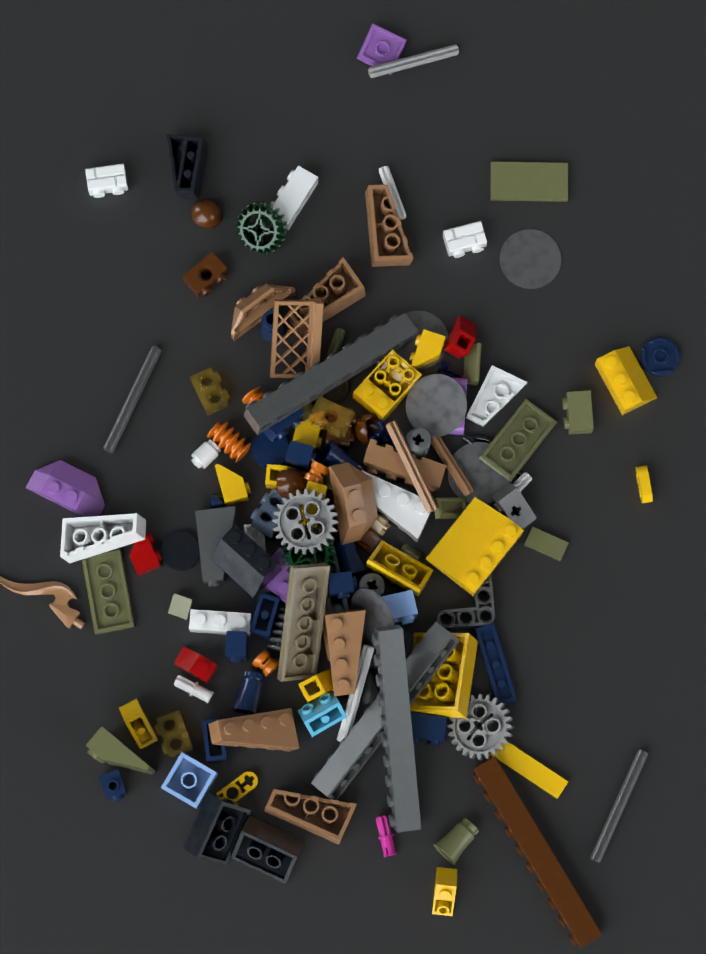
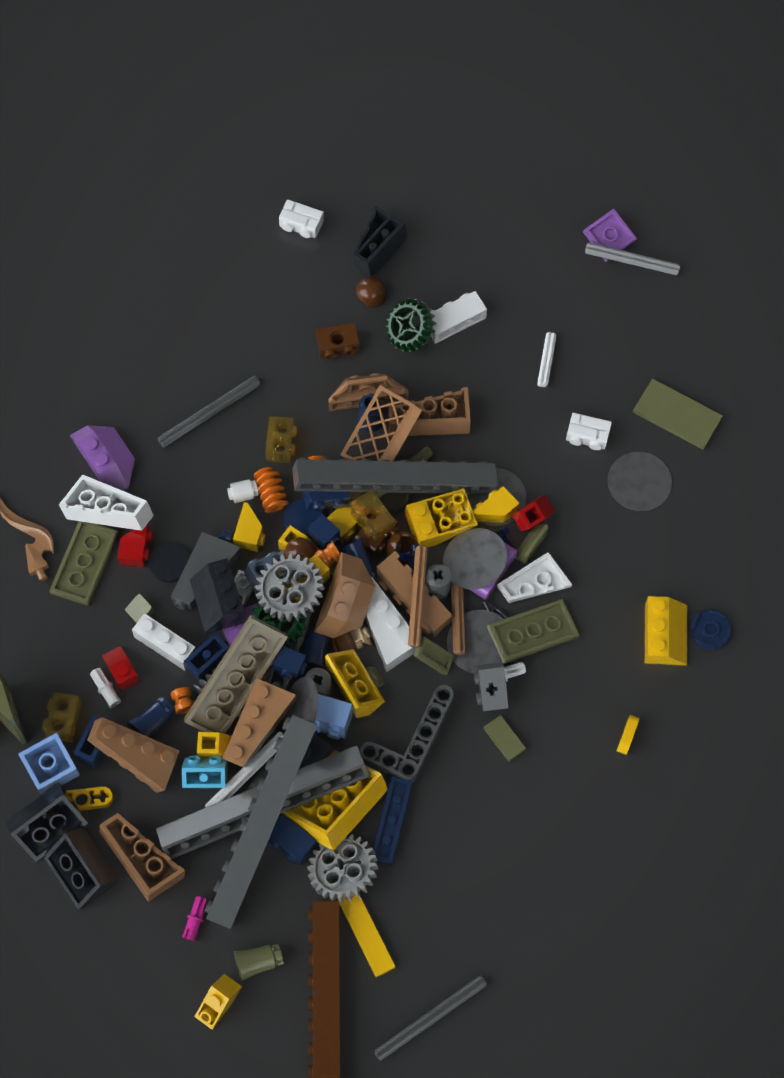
camera: 30 degrees right, 10 degrees down
yellow slope [119,699,158,749] -> none
dark blue brick [225,631,248,664] -> none
medium nougat wedge [365,185,414,267] -> none
yellow slope [426,497,524,596] -> none
olive brick [562,391,594,435] -> none

